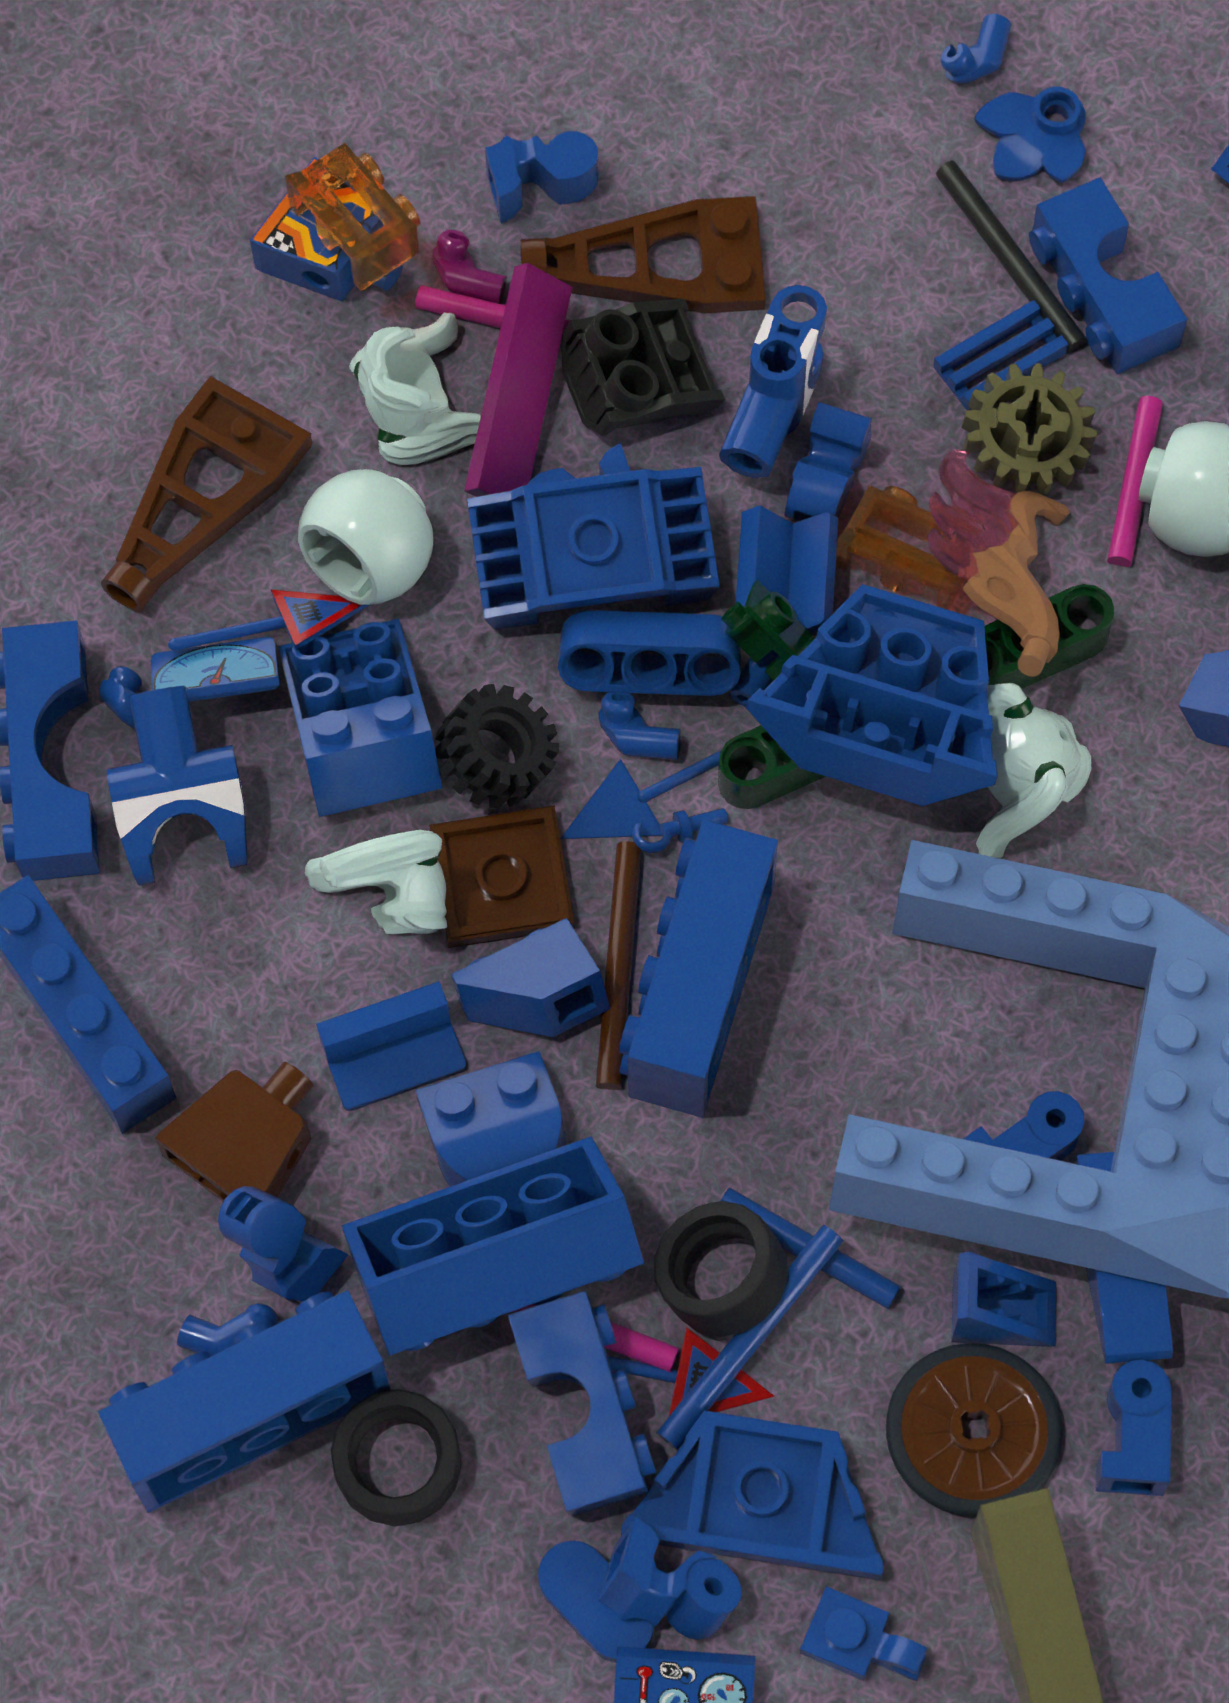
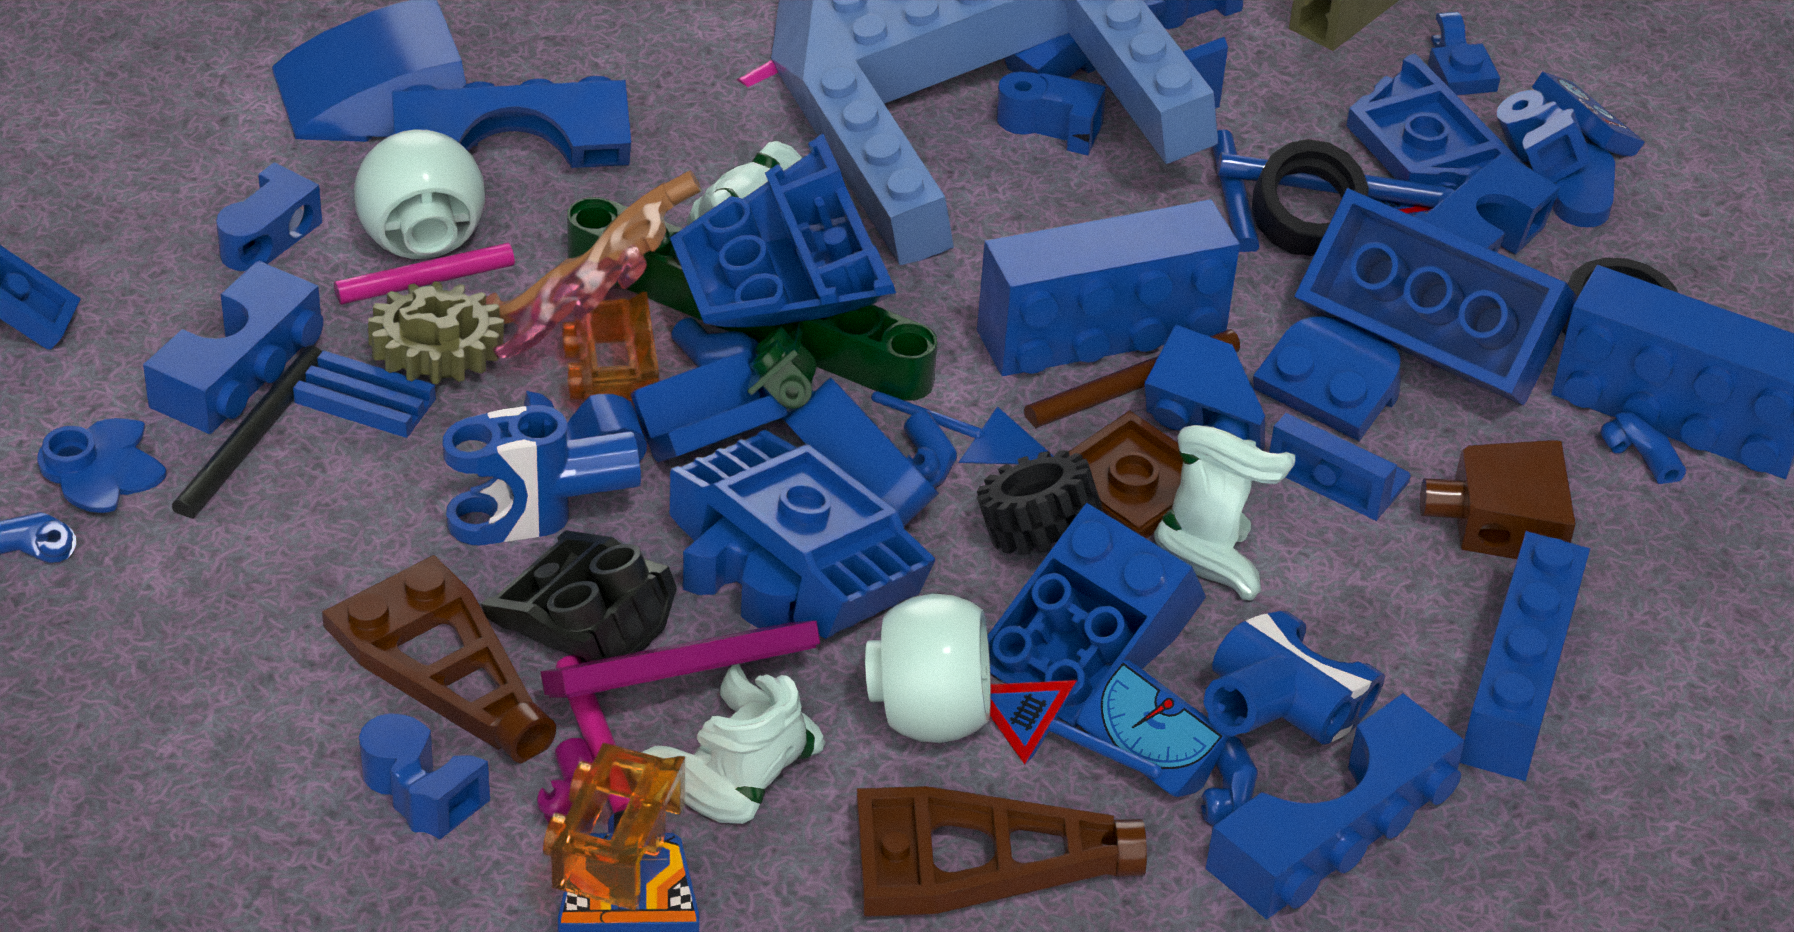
camera: 130 degrees left, 25 degrees down
blue leg [218,1186,349,1303] -> none
blue hand [632,808,728,853] -> none
reddish brown wheel [886,1343,1062,1517] -> none

